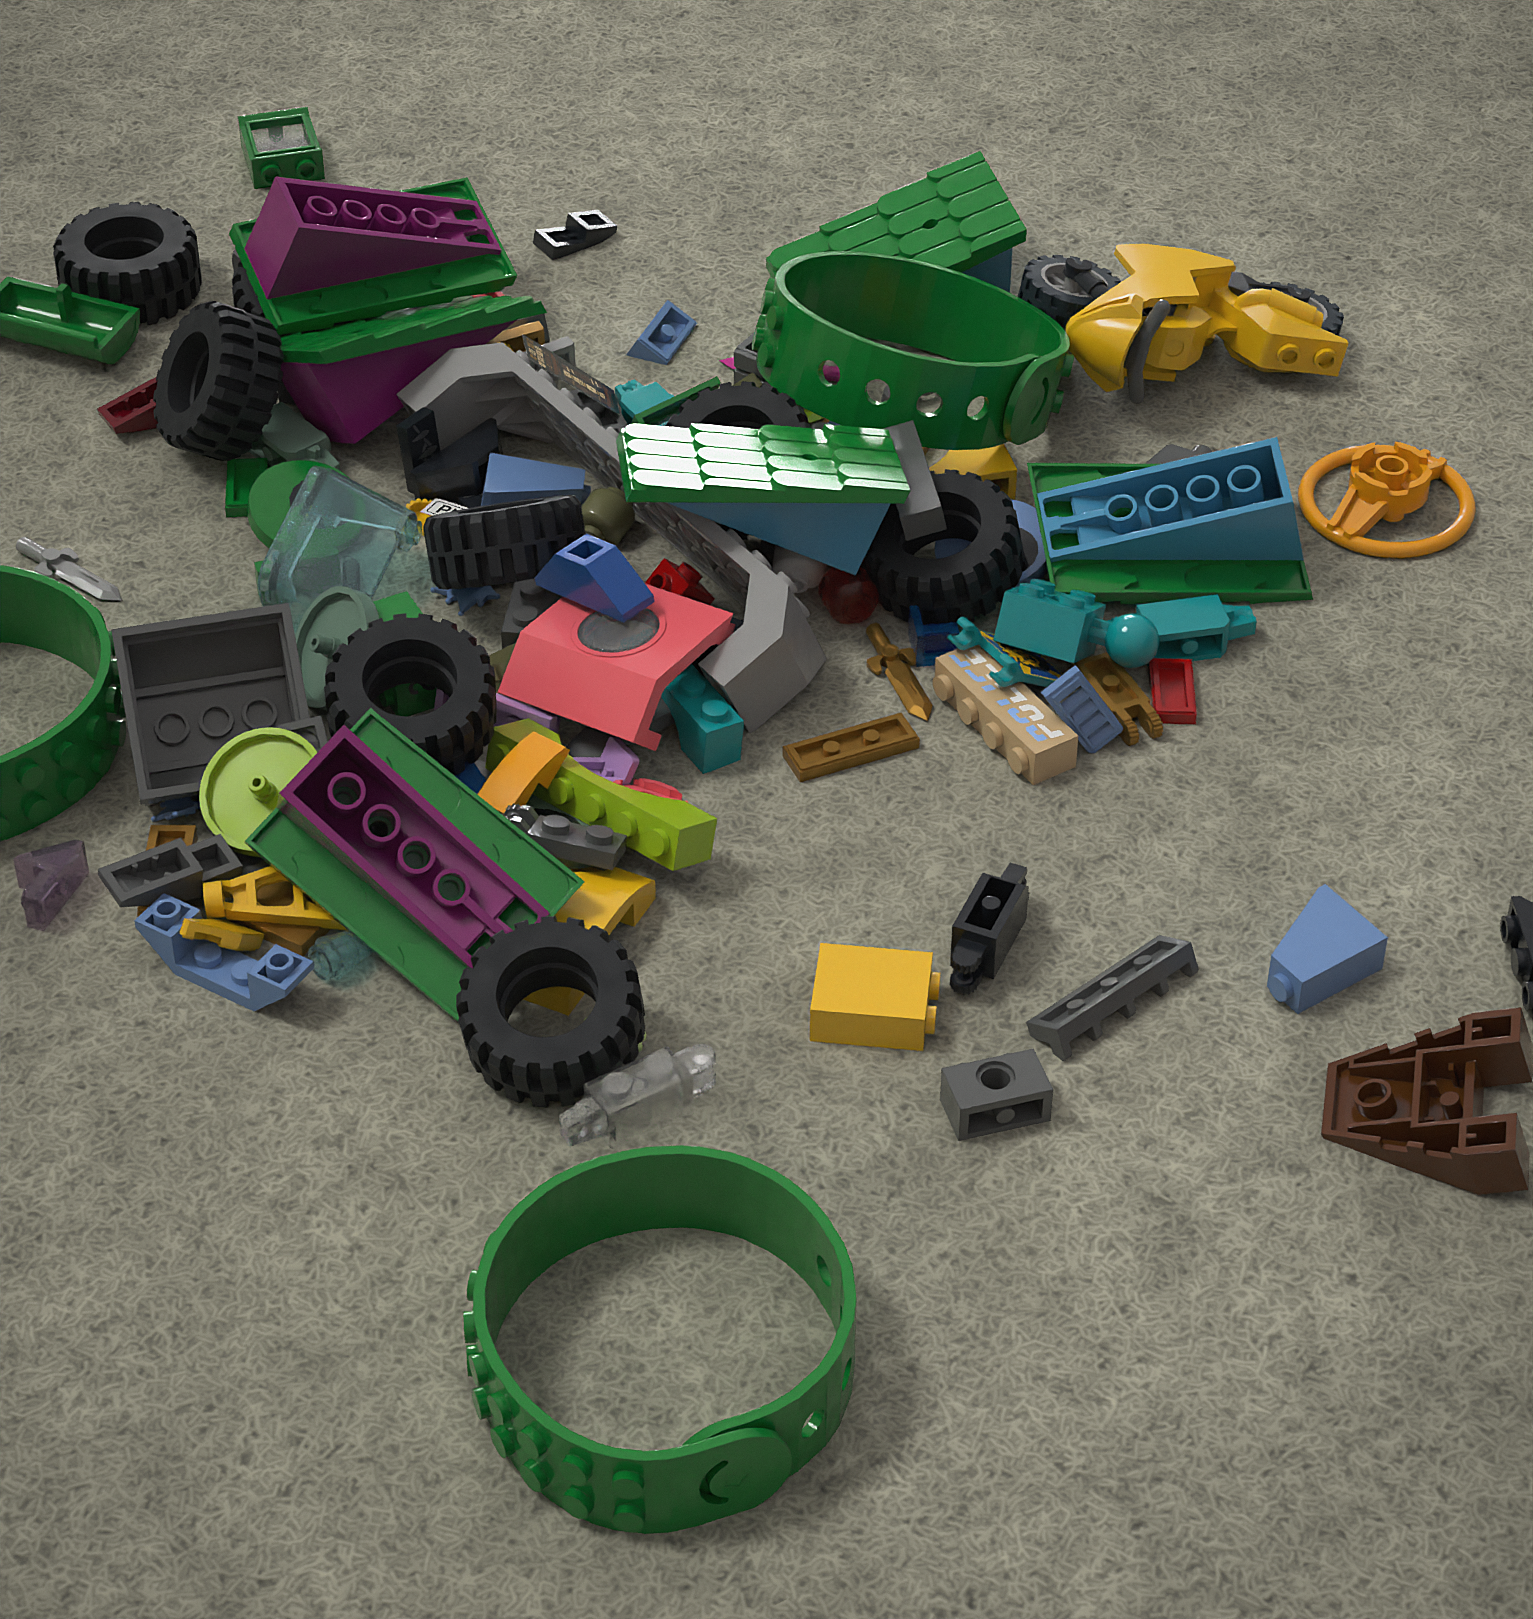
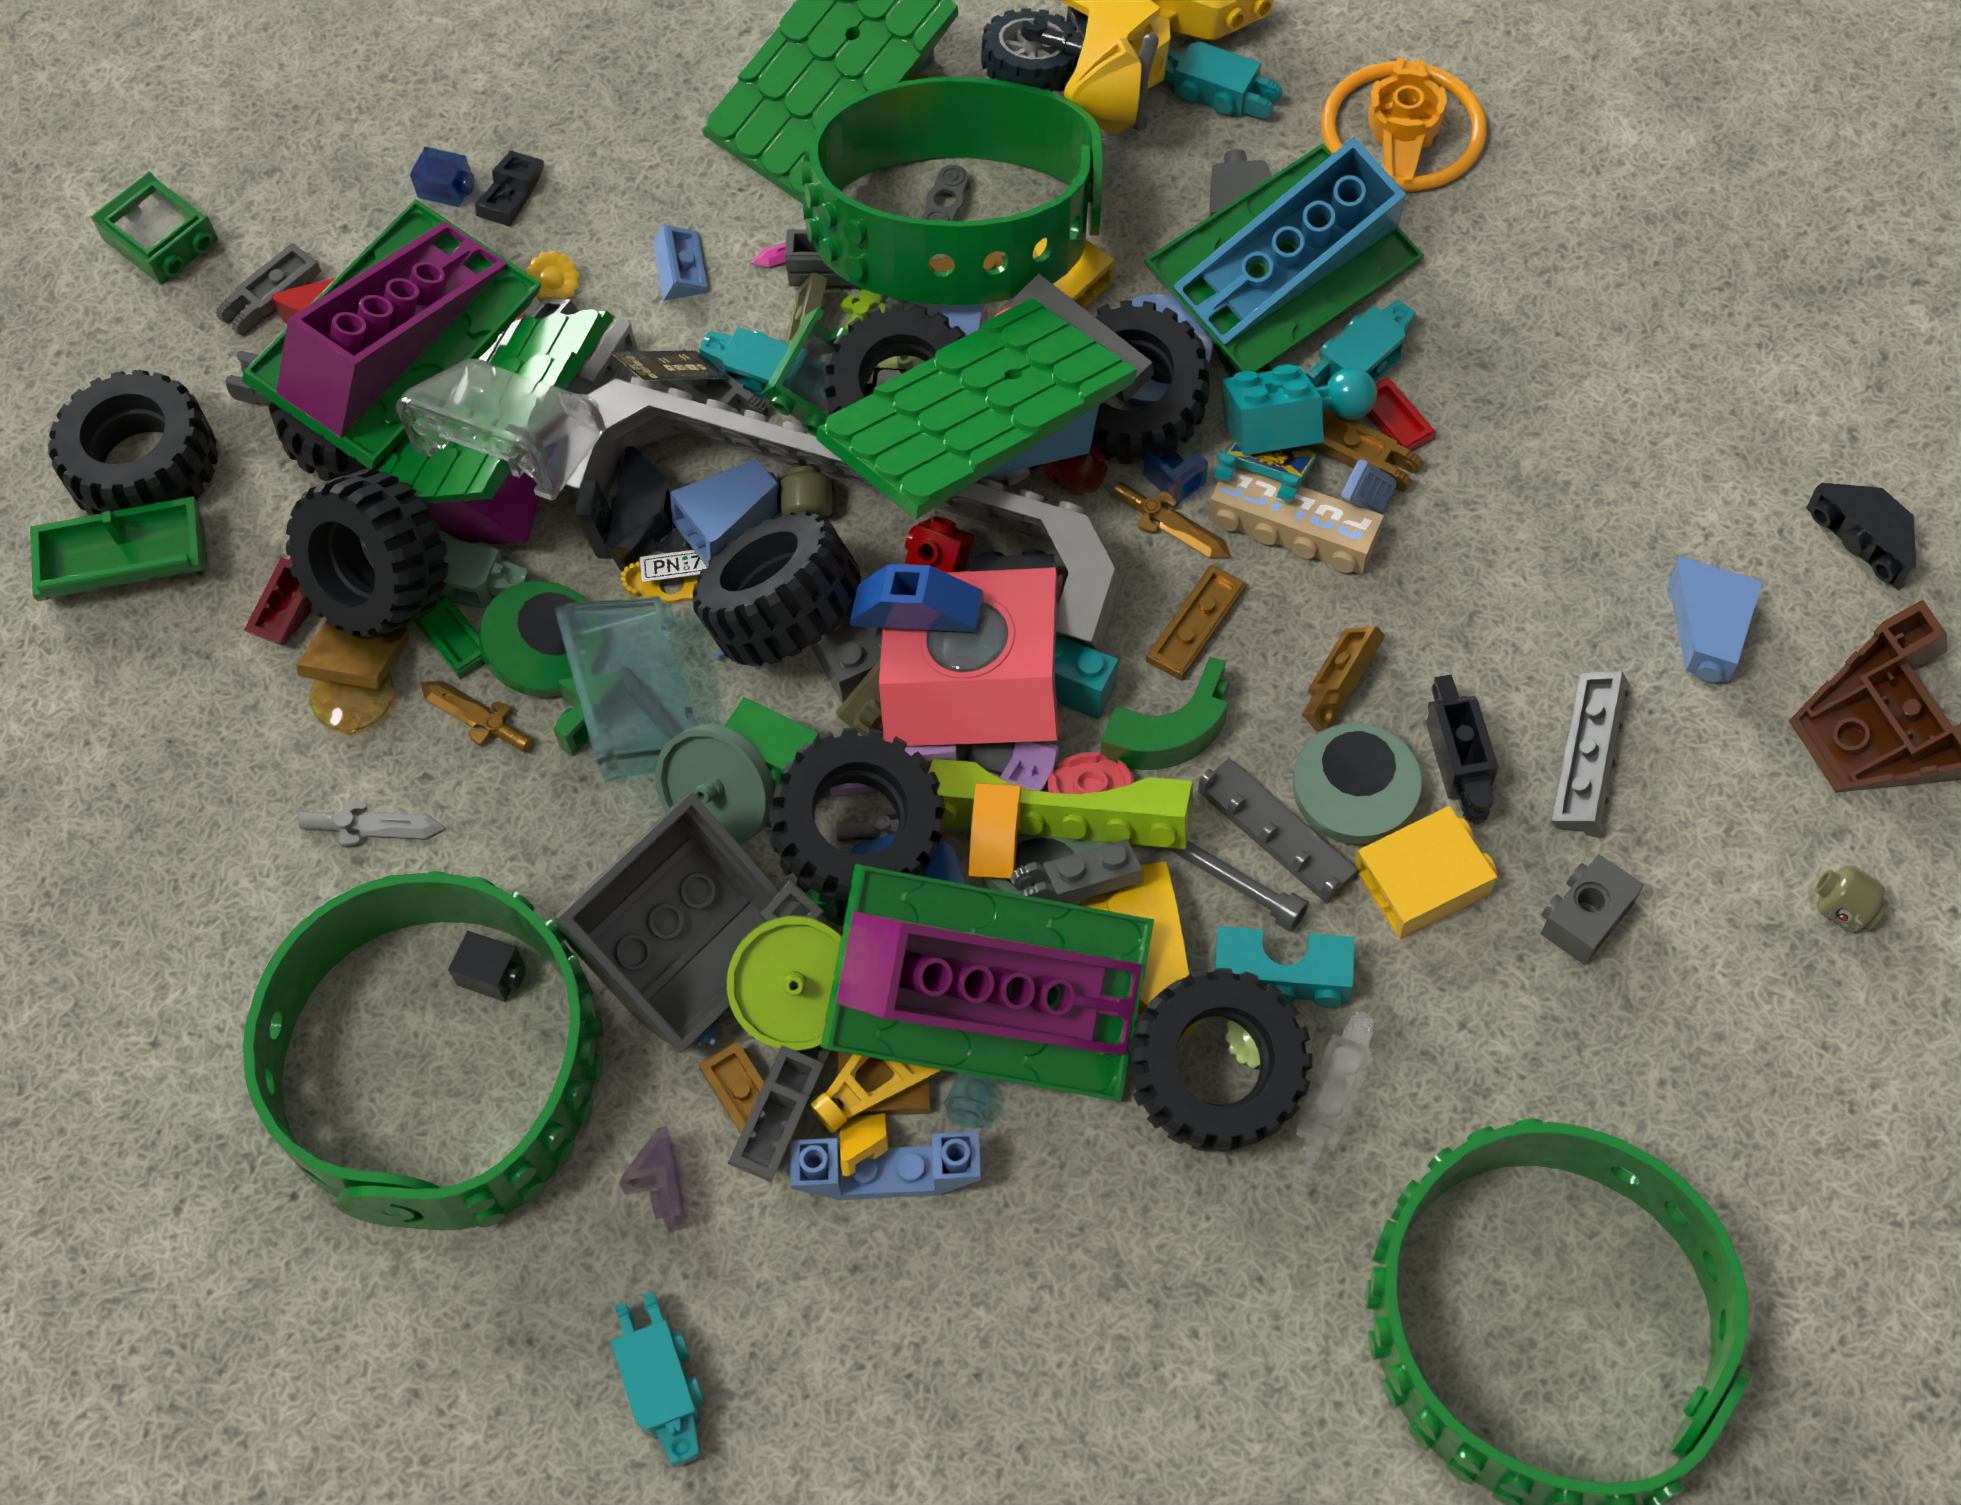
camera: 30 degrees left, 20 degrees up
none -> pearl gold tile [296,619,409,689]
none -> clear yellow dish [309,673,396,735]
none -> clear windscreen [395,358,606,501]
none -> clear blue brick [409,146,475,208]
none -> pearl gold sword [420,681,535,753]
none -> black brick [448,930,525,1002]
none -> yellow piece [526,251,580,302]
none -> green arch [1100,656,1230,770]
none -> teal hinge [1164,41,1283,119]
none -> dark grey piece [1167,840,1309,932]
none -> dark grey hinge [1198,758,1358,904]
none -> teal arch [1214,926,1355,1008]
none -> sand green piece [1292,723,1422,844]
none -> pearl gold hinge [1302,626,1385,731]
none -> olive head [1815,865,1888,932]

